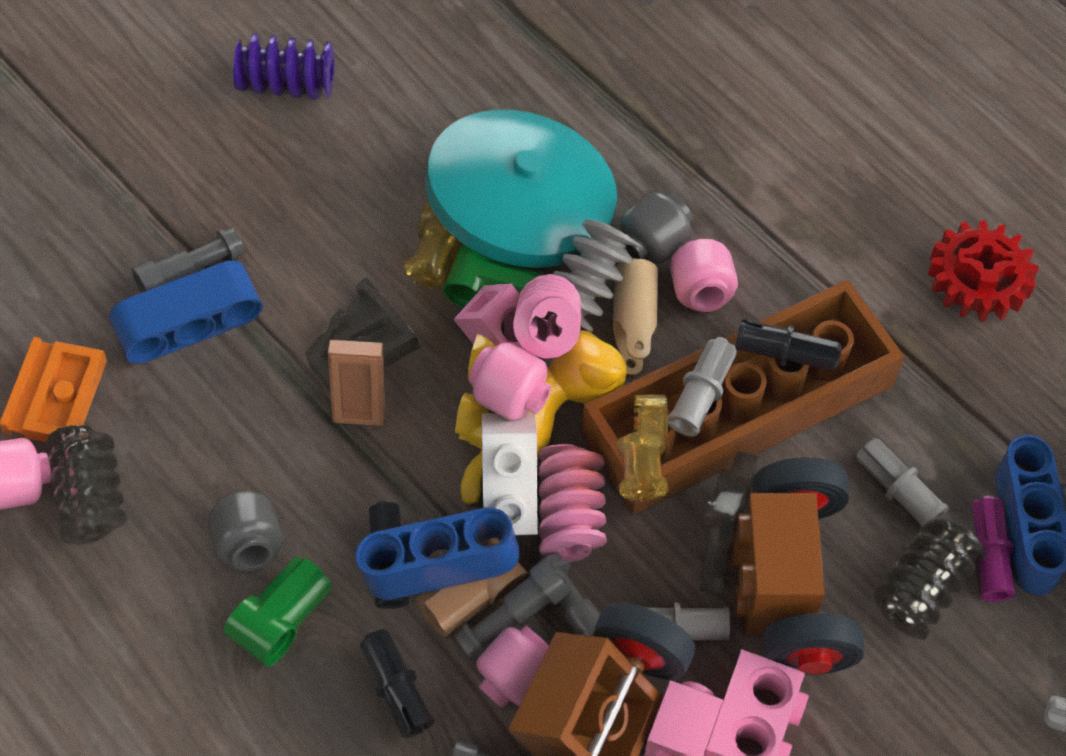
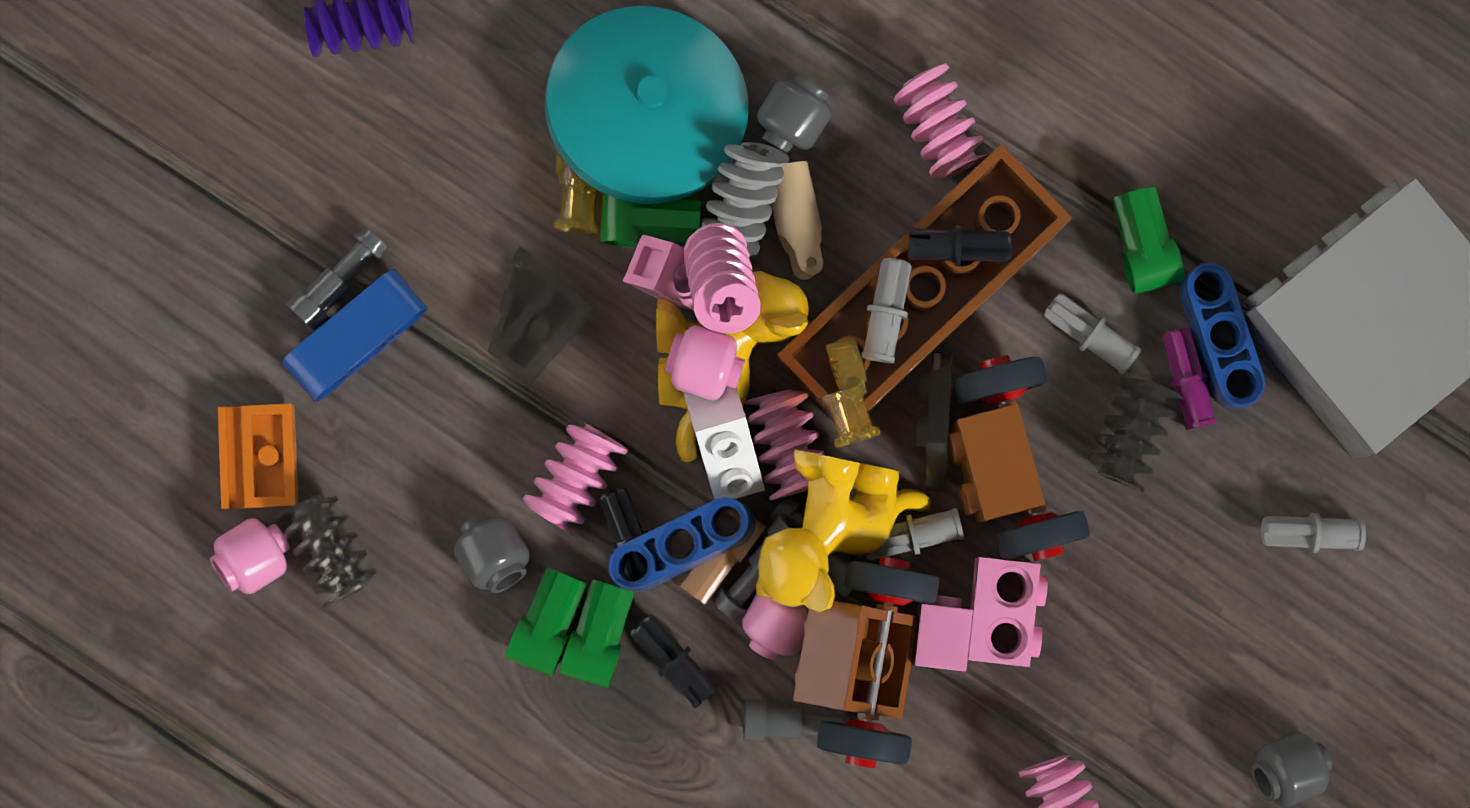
camera: 15 degrees left, 25 degrees up
nougat tile [328,340,385,426] -> none
bright pink head [669,239,738,312] -> none
red gear [927,220,1039,322] -> none
none -> bright pink piece [523,423,629,537]
none -> green piece [559,579,635,689]
none -> yellow animal [756,449,931,613]
none -> bright pink piece [894,63,990,179]
none -> green piece [1112,187,1185,294]

